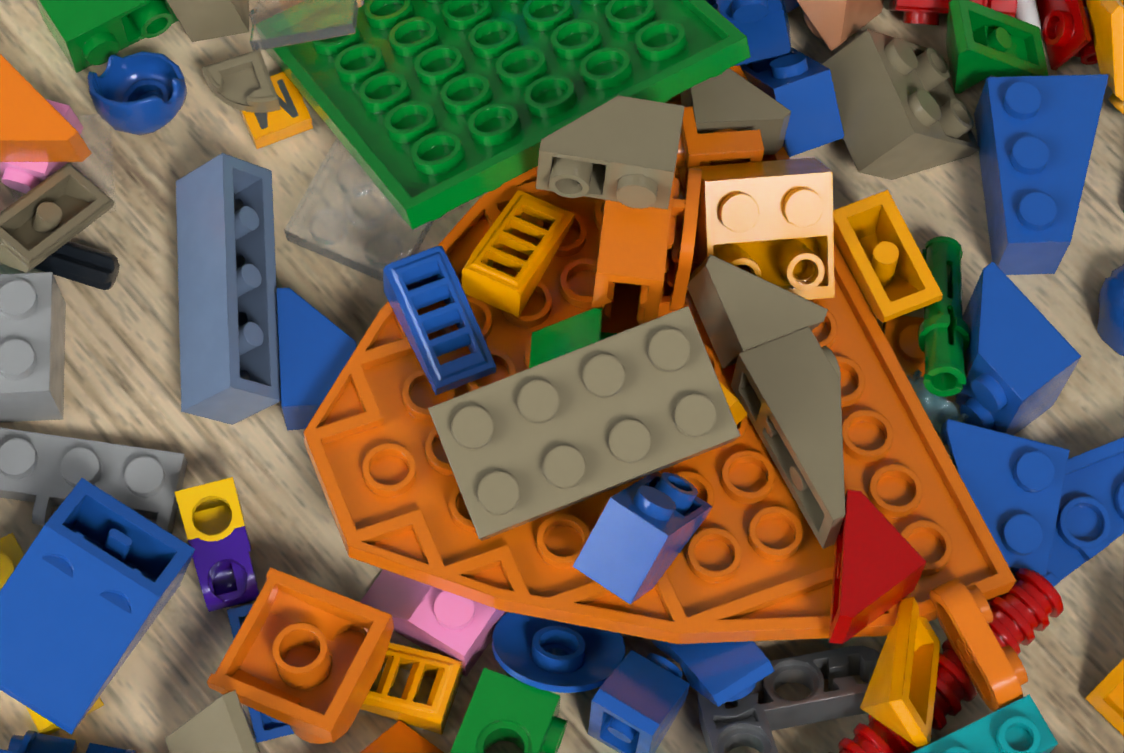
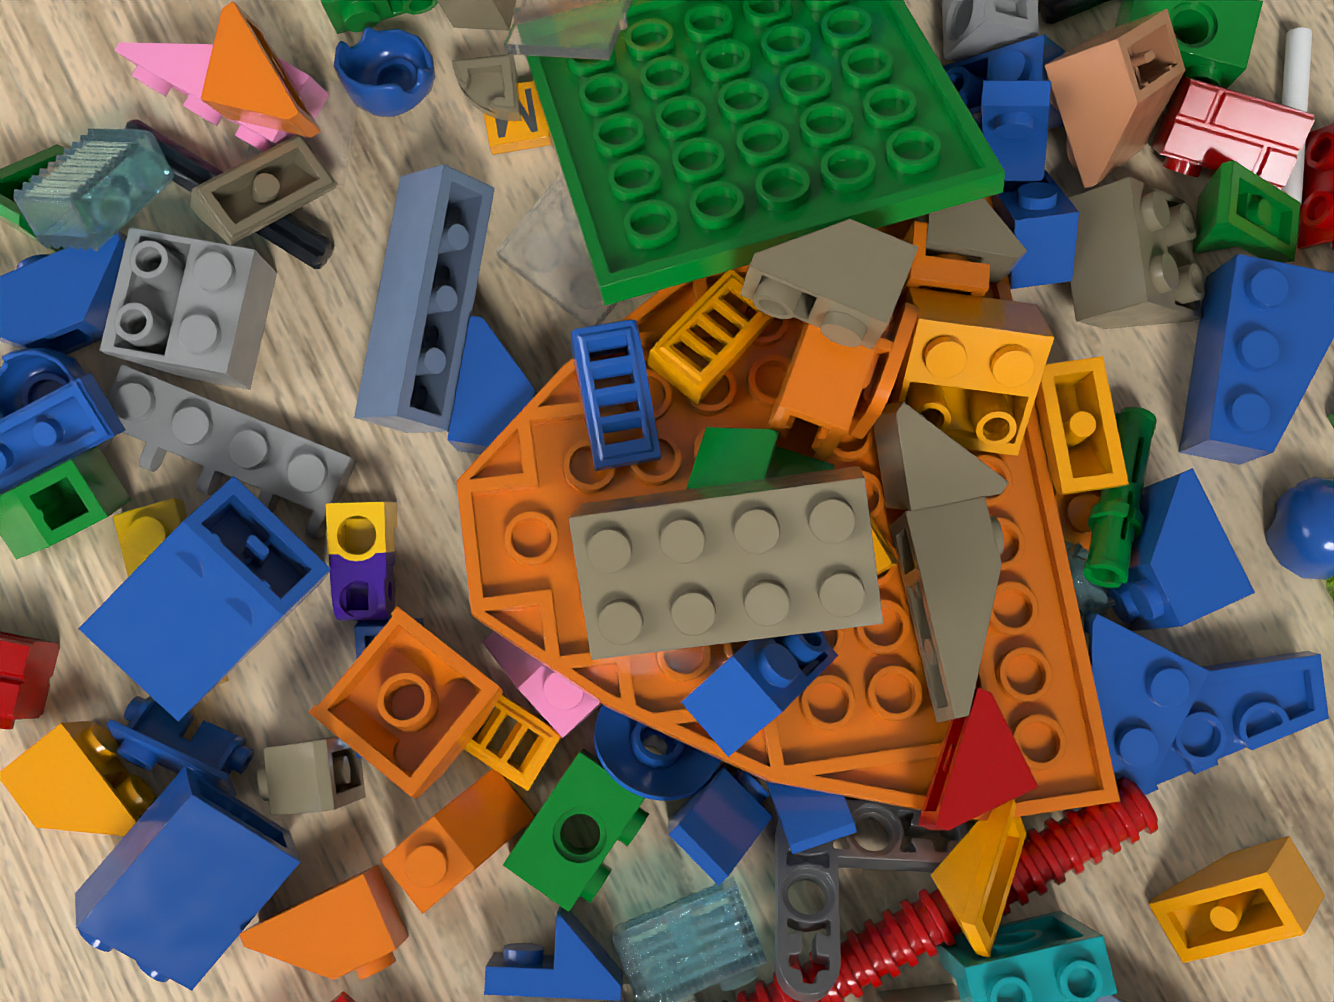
camera: 15 degrees right, 15 degrees up
orange plate [929,578,1028,712] -> none

